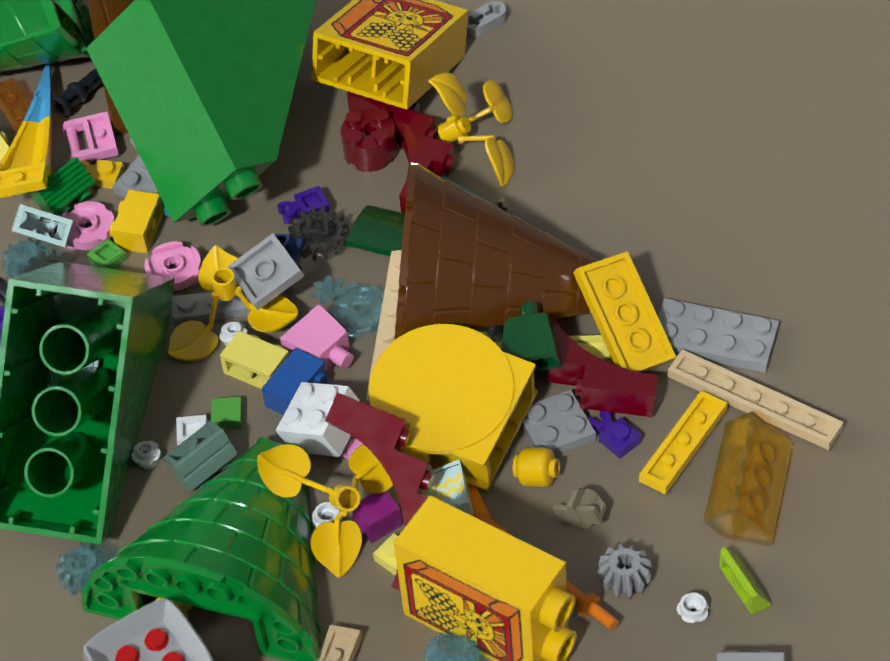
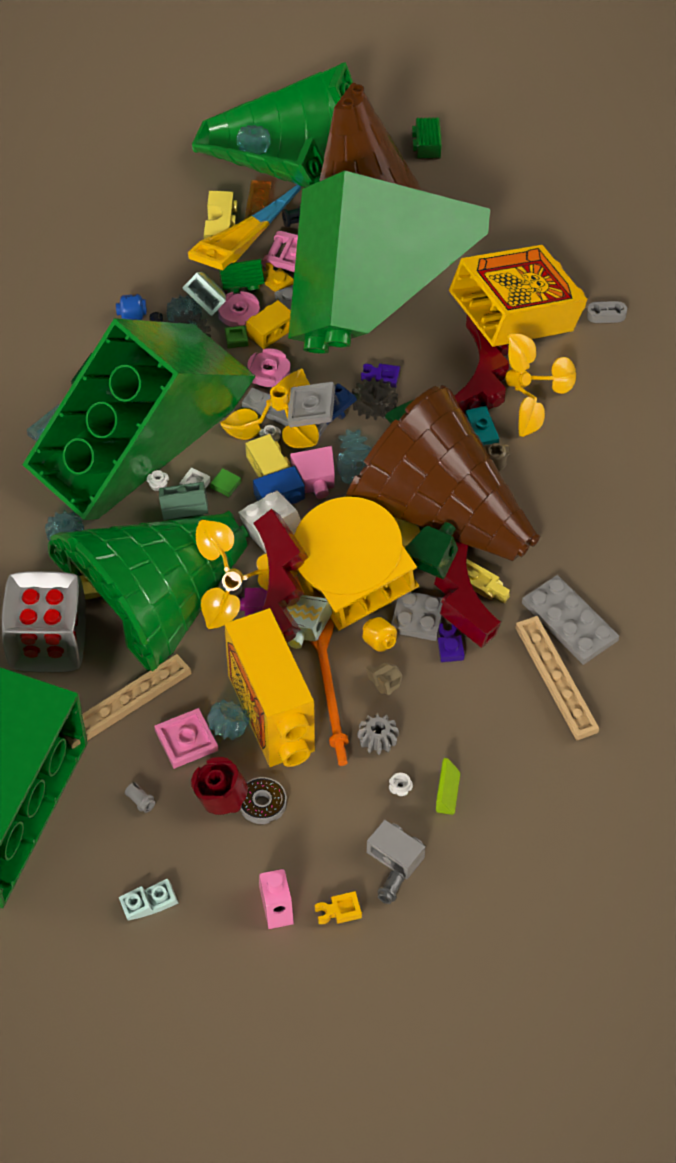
camera: 30 degrees right, 5 degrees up
dark red brick [341,109,398,172] -> none
yellow plate [573,251,676,372] -> none
yellow plate [639,390,728,495] -> none
clear yellow slope [703,411,794,546] -> none

